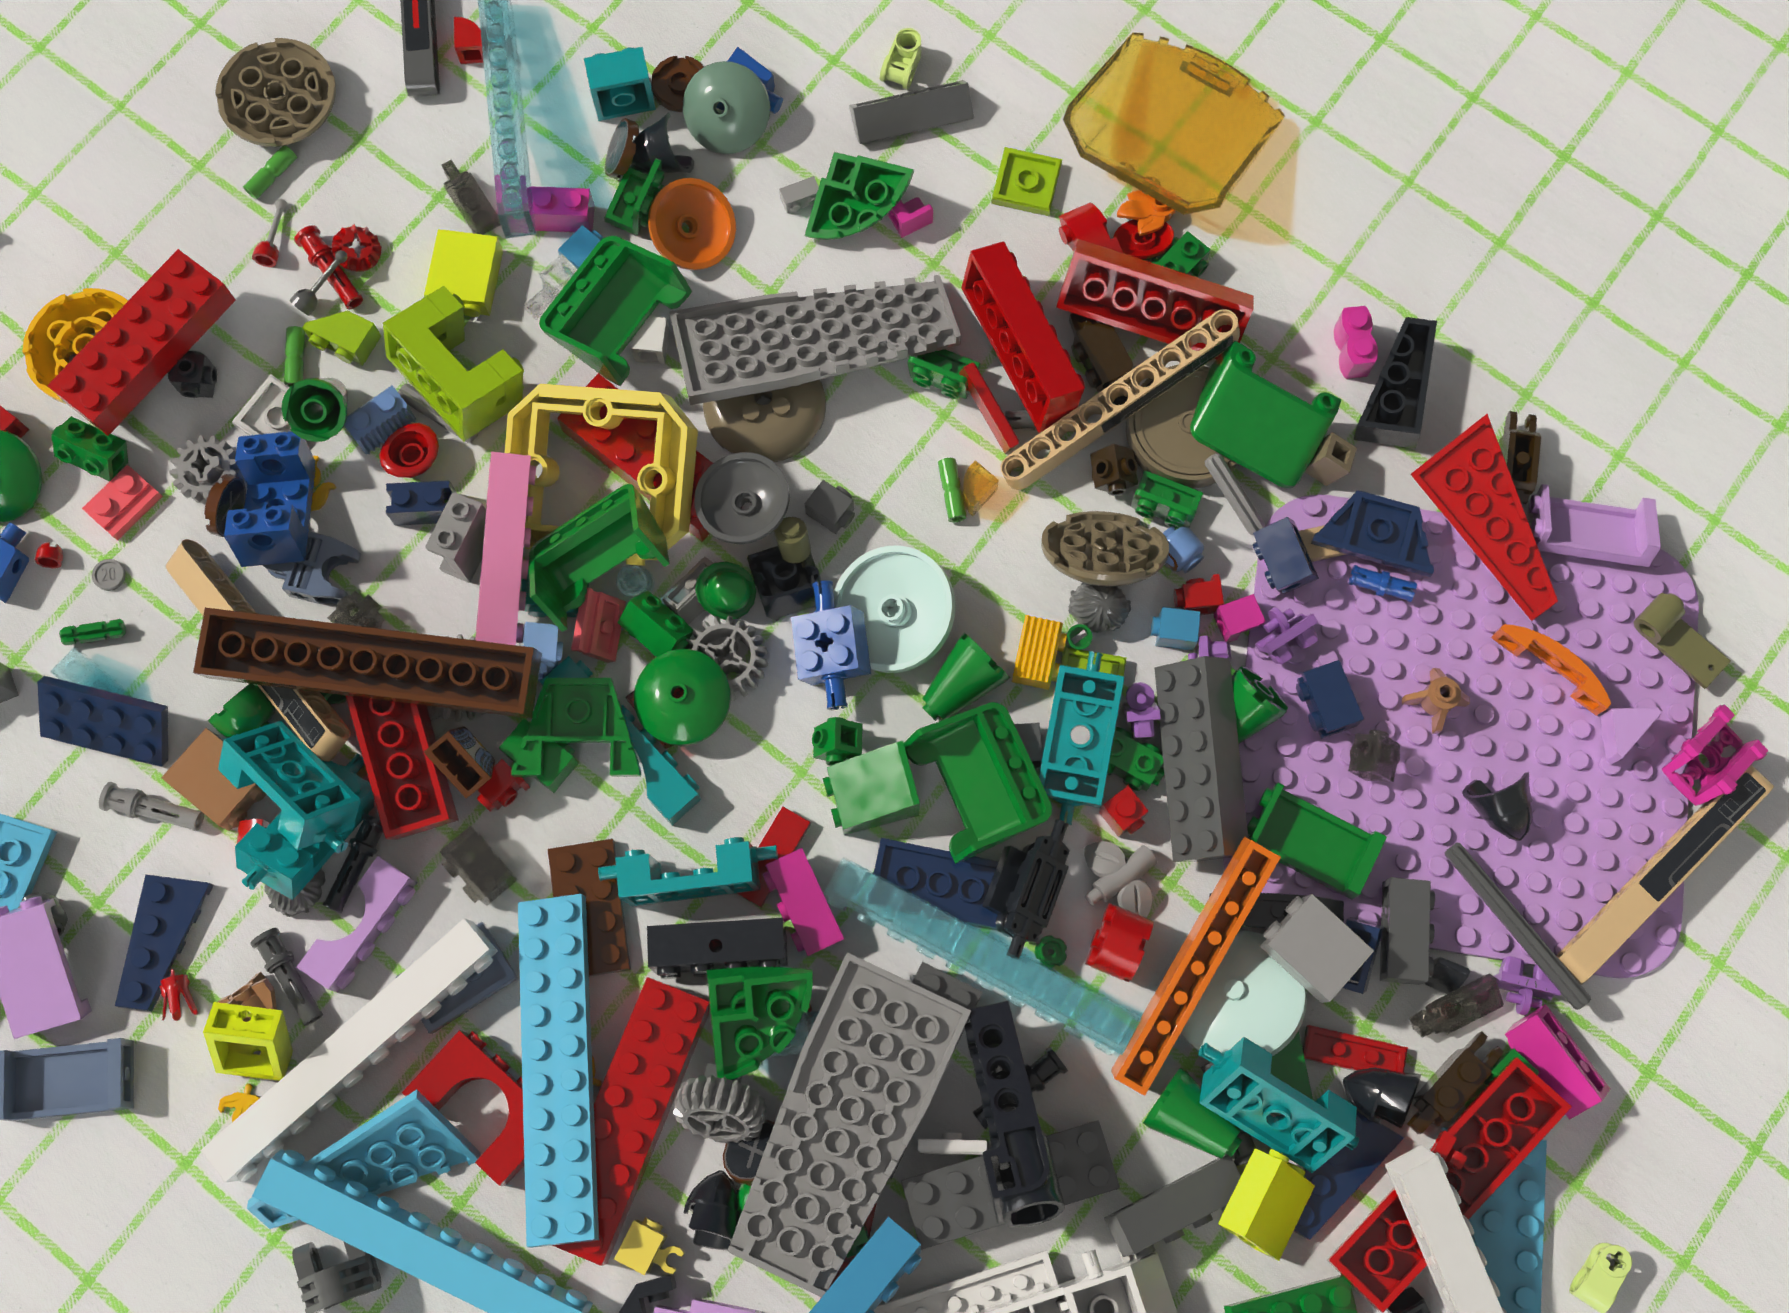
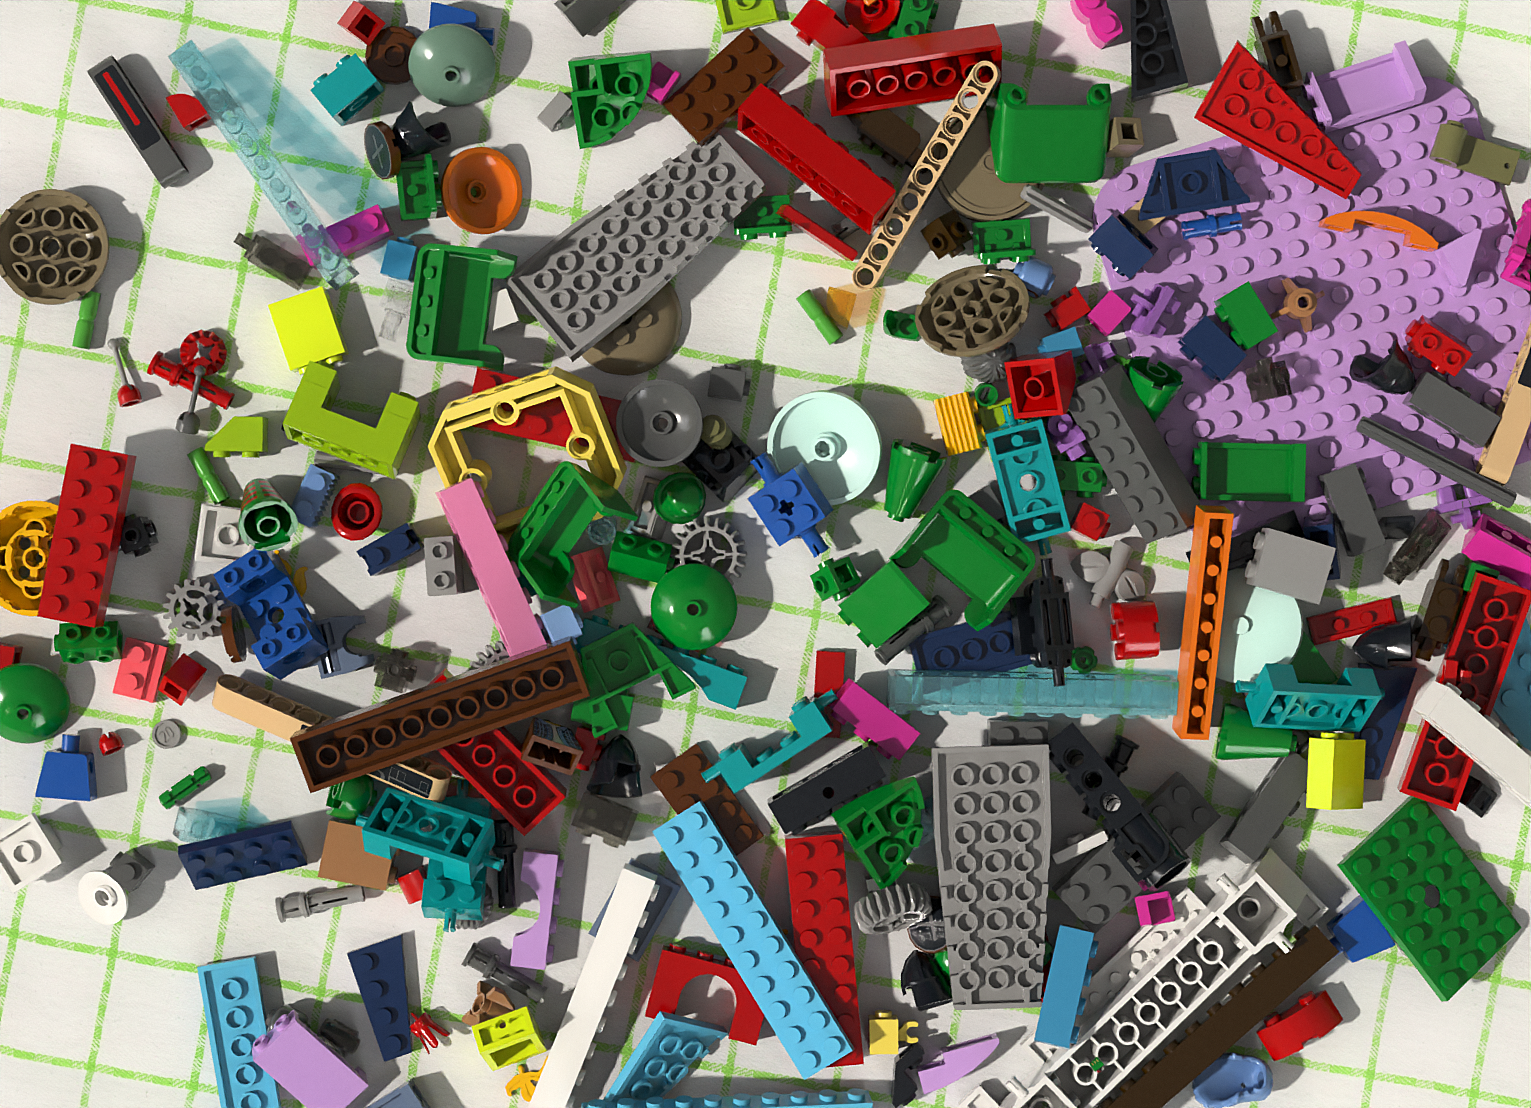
camera: 20 degrees left, 15 degrees up
none -> red brick [158,653,207,706]
none -> clear smoke brick [317,1018,361,1058]
none -> red brick [337,1,386,46]
none -> black helmet [586,734,642,798]
none -> reddish brown plate [662,27,786,147]
none -> dark grey pin [874,595,953,665]
none -> green hair [883,310,921,342]
none -> red slope [1004,350,1076,419]
none -> dark pink panel [1135,891,1175,927]
none -> green brick [1214,281,1278,351]
none -> dark grey brick [1402,371,1501,448]
none -> red brick [1405,315,1473,377]

